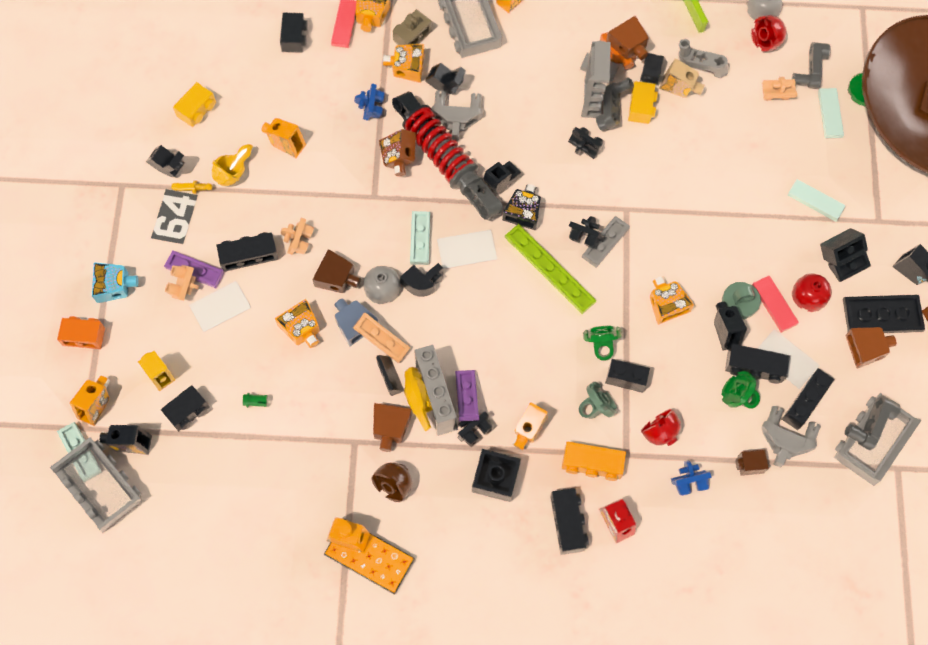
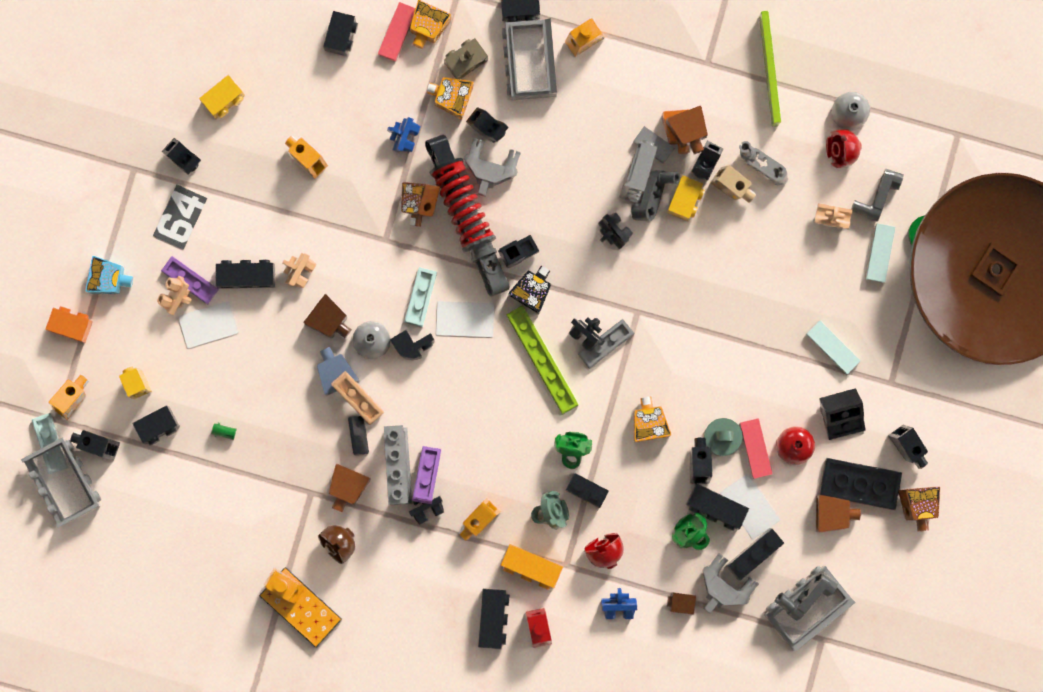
camera: 10 degrees right, 15 degrees up
yellow piece [171,180,213,194] -> none
yellow piece [211,144,253,186] -> none
torso [275,299,320,348] -> none
yellow animal [404,367,433,431] -> none
black brick [471,449,521,502] -> none

